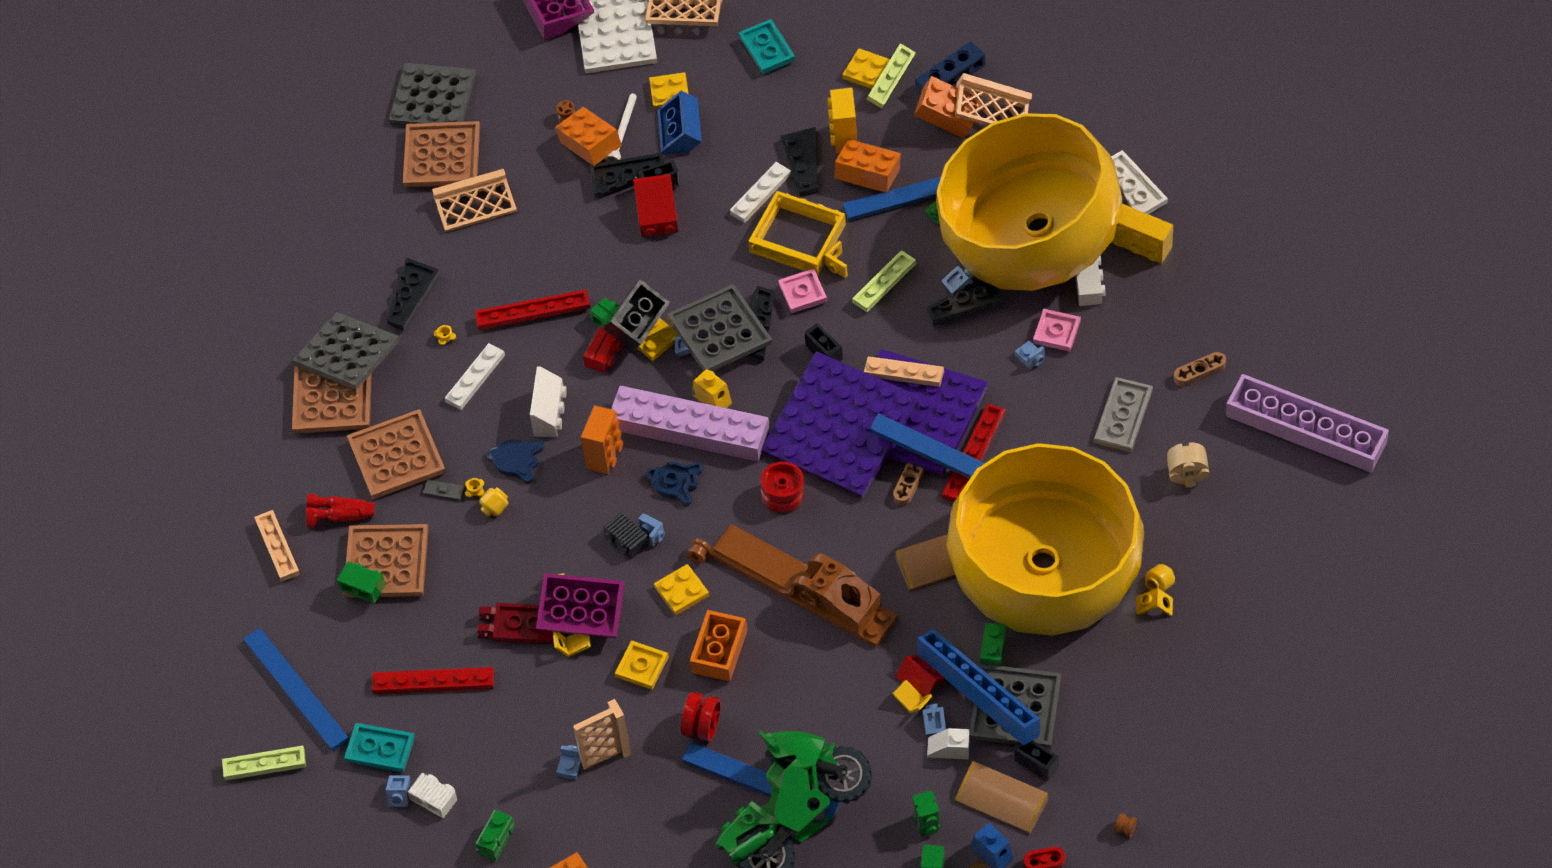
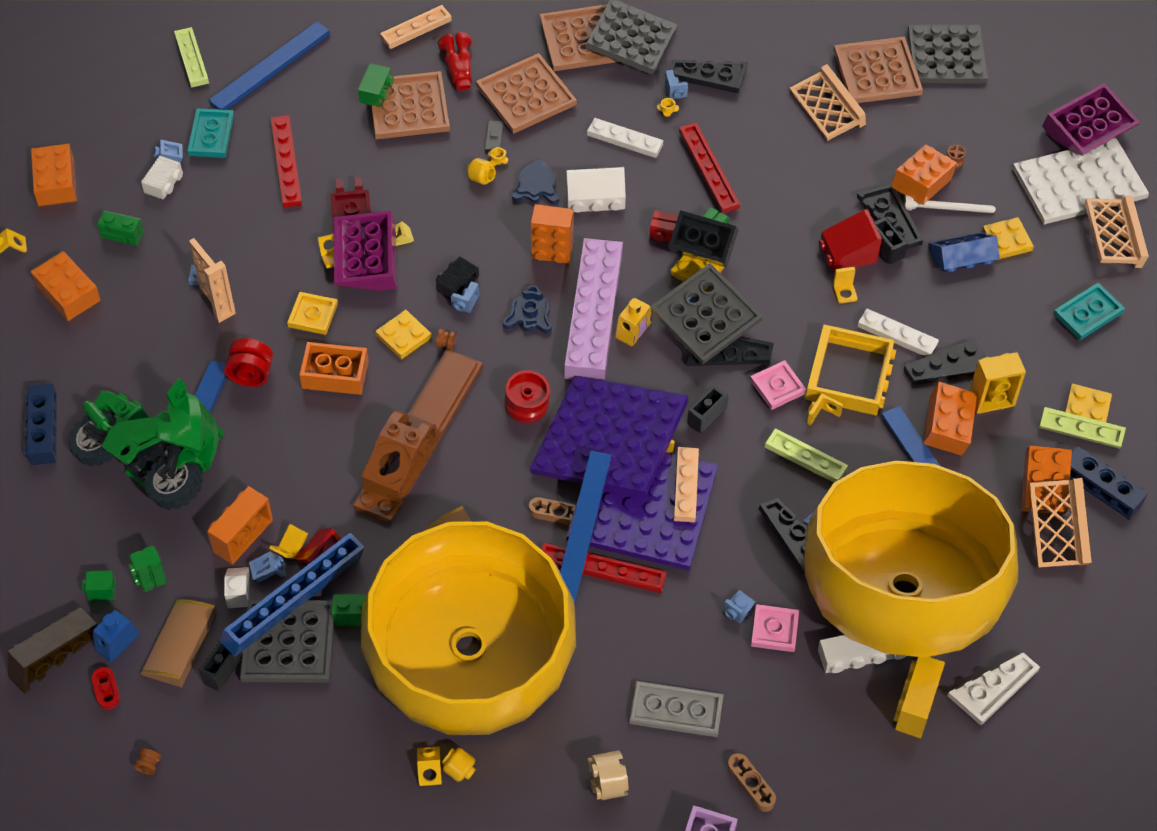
camera: 75 degrees right, 0 degrees up
none -> orange brick [207,486,273,565]
none -> medium blue bracket [665,70,688,99]
none -> yellow bracket [833,267,858,304]

